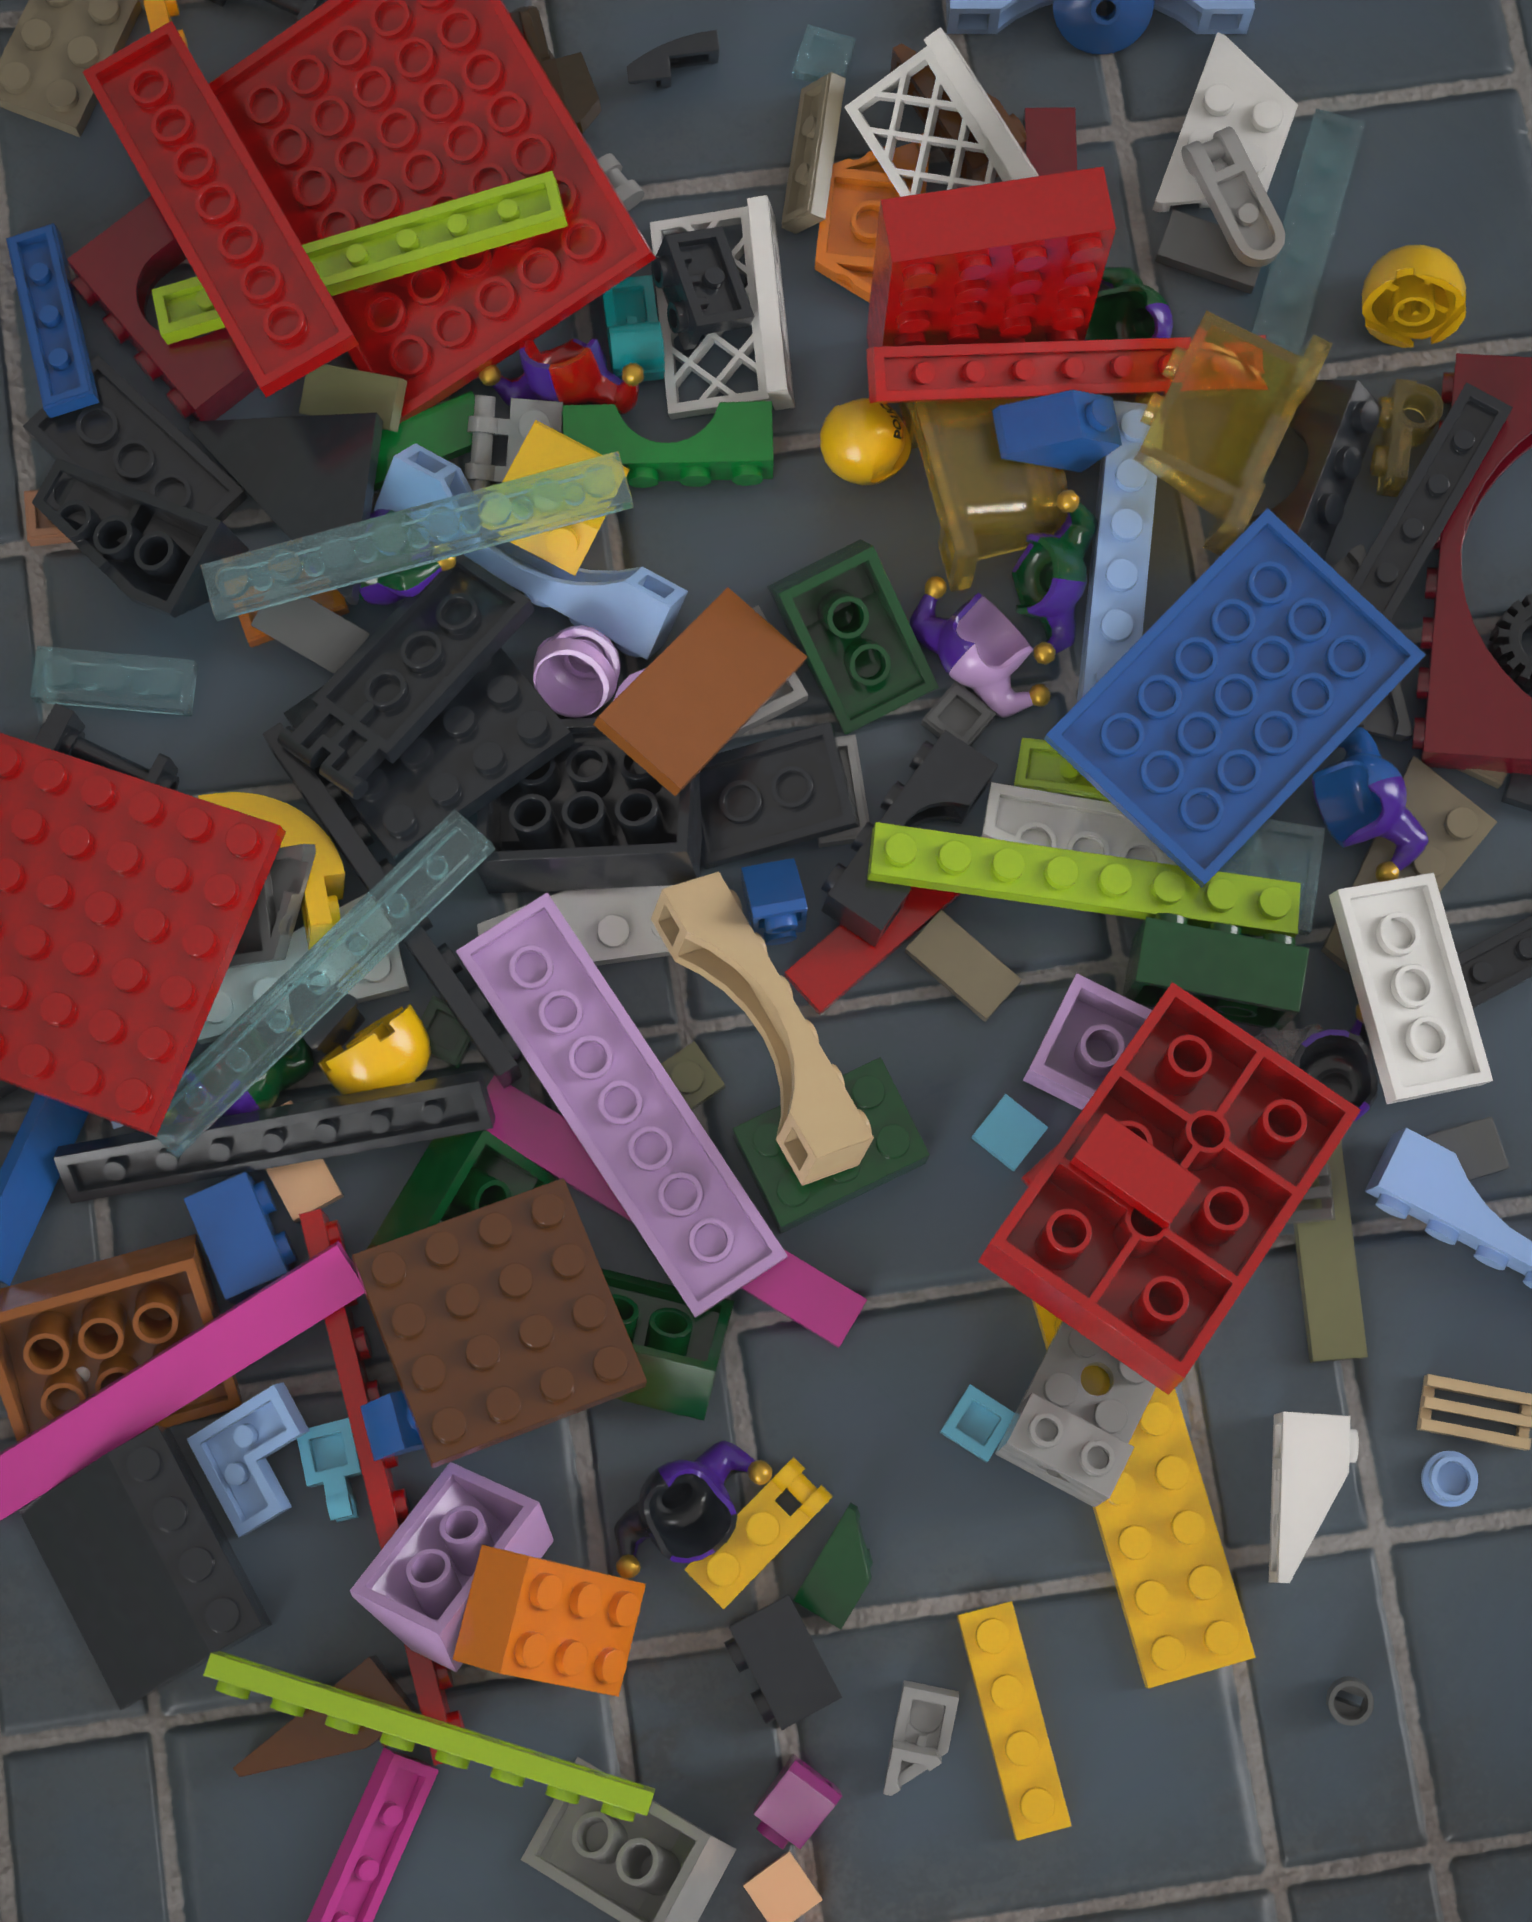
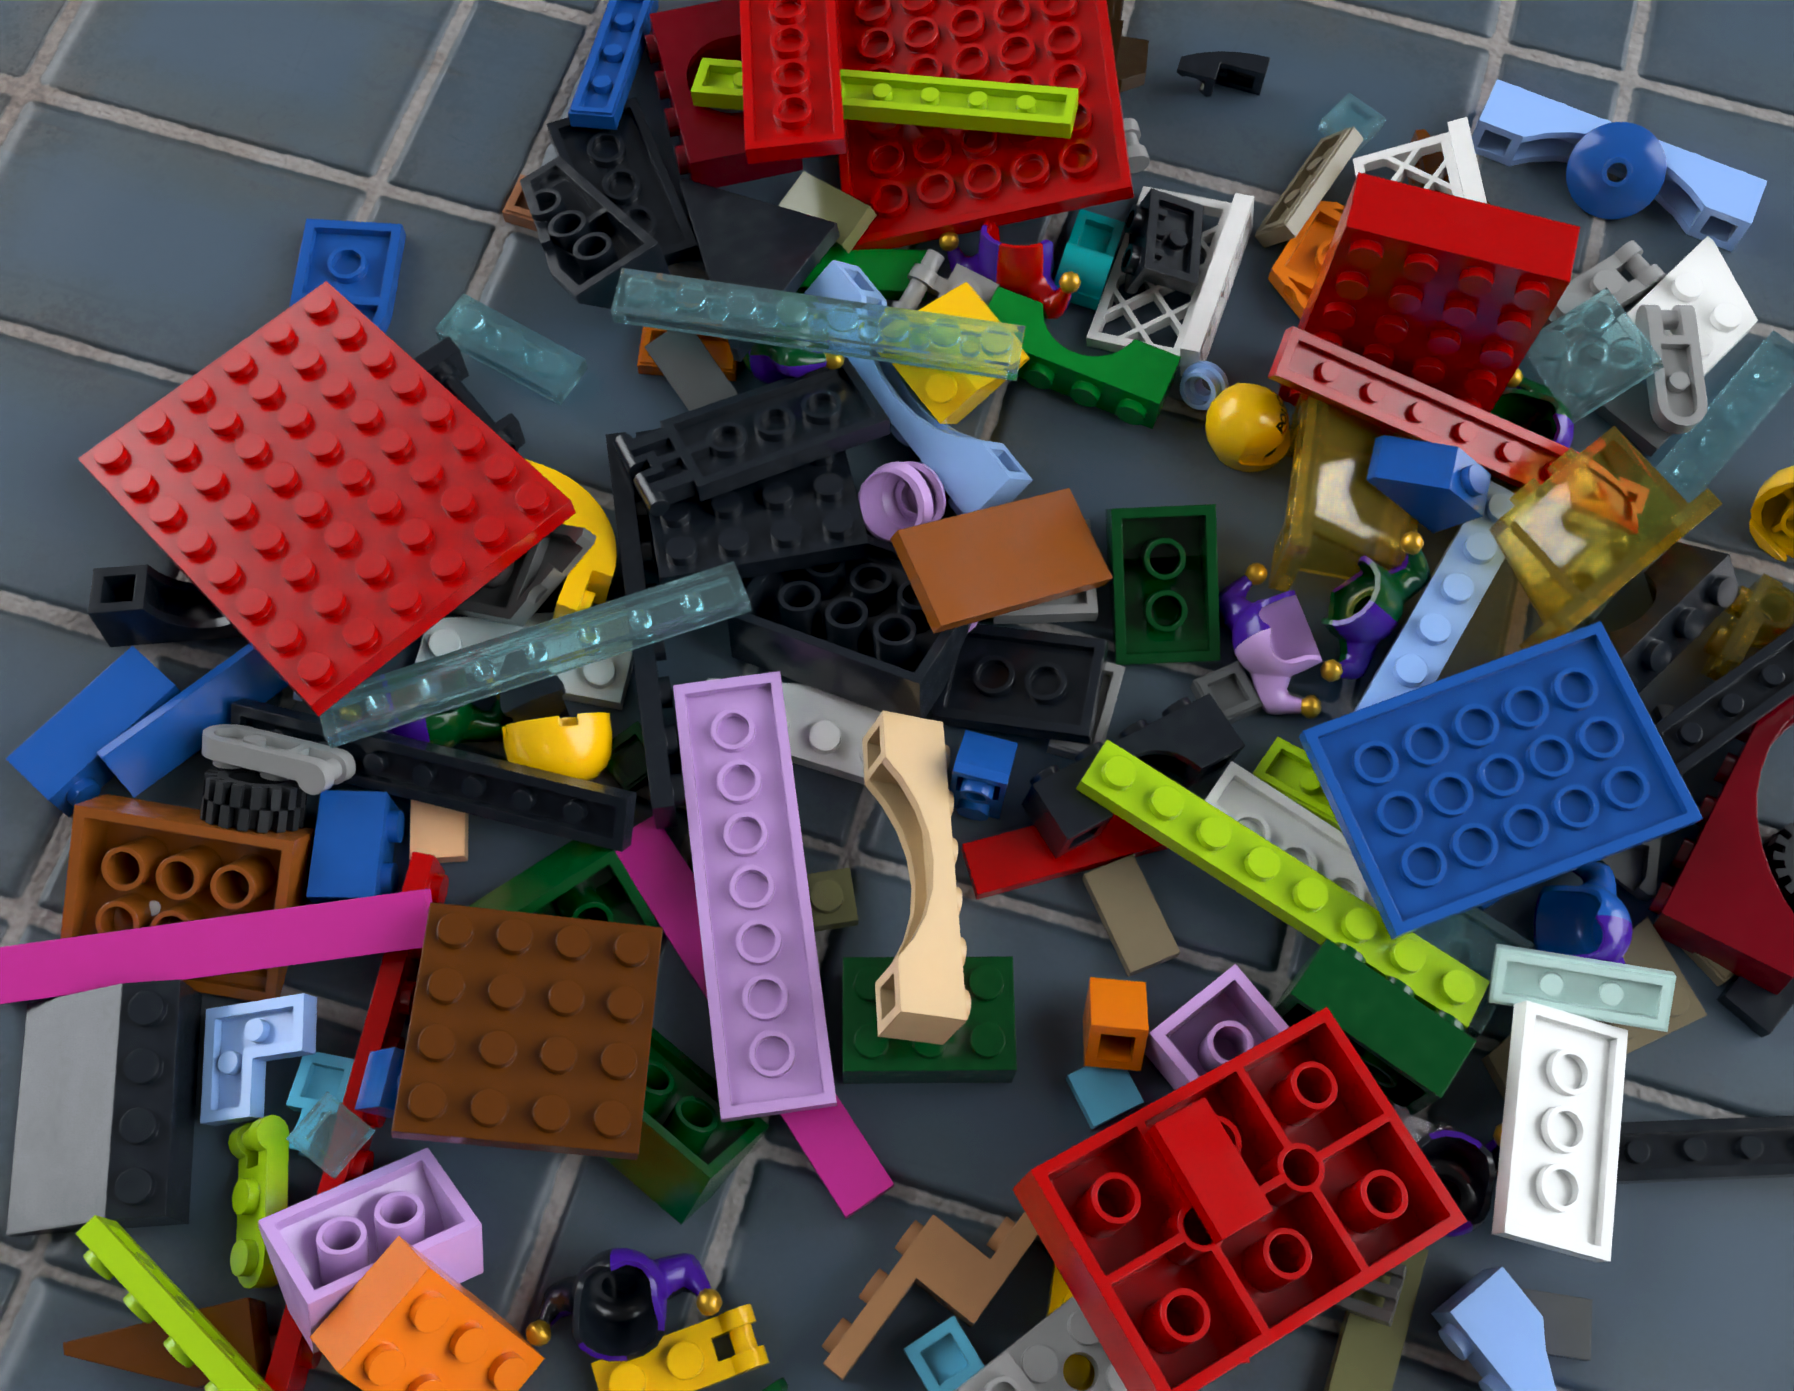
camera: 25 degrees right, 10 degrees down
none -> black tyre [200,768,307,833]
none -> light grey plate [202,724,356,795]
none -> lime plate [228,1115,289,1289]
none -> clear light blue tile [286,1091,375,1178]
none -> medium nougat bracket [822,1212,1038,1381]
none -> orange brick [1083,977,1149,1071]
none -> light blue plate [1180,361,1229,410]
none -> light aqua tile [1487,944,1676,1032]
none -> clear light blue plate [1525,287,1664,423]
none -> light grey plate [1542,240,1666,340]

